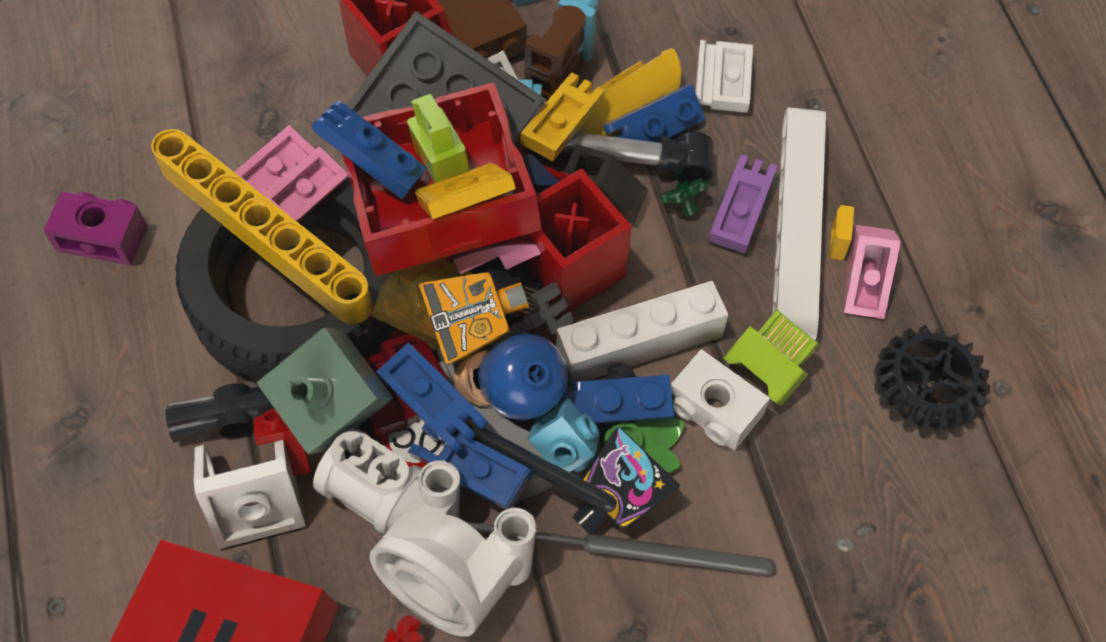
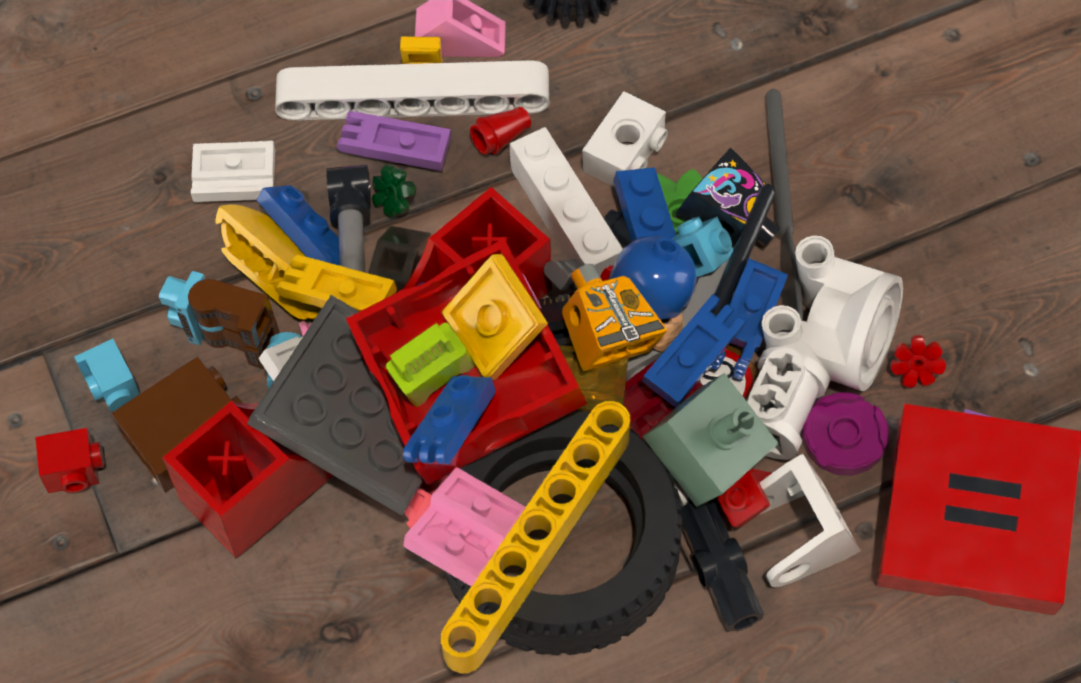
camera: 95 degrees left, 0 degrees up
lime piece [723,310,820,405] -> none
none -> red cone [470,106,531,155]
none -> magenta tile [802,392,888,476]

